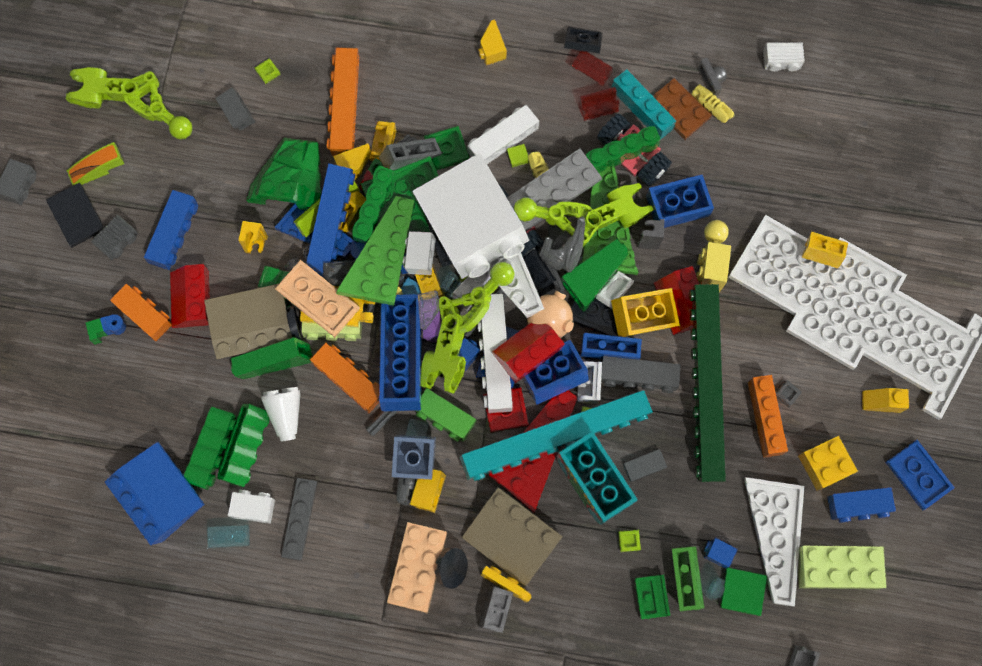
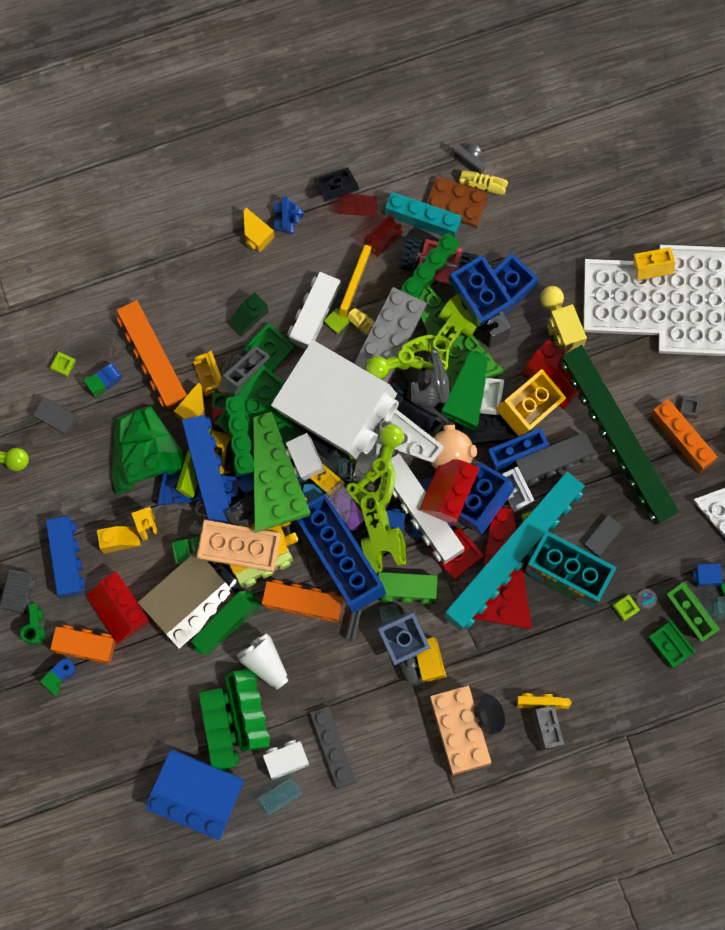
camera: 25 degrees left, 0 degrees up
dark tan slope [462,488,563,587] -> none
white brick [763,43,804,71] -> none
none -> green plate [20,603,45,646]
none -> leg [83,364,122,399]
none -> yellow slope [97,526,141,554]
none -> dark green slope [228,292,268,336]
none -> blue hips [274,196,304,234]
none -> yellow tile [339,245,372,318]
none -> blue brick [448,255,513,327]
none -> clear tile [636,589,657,609]

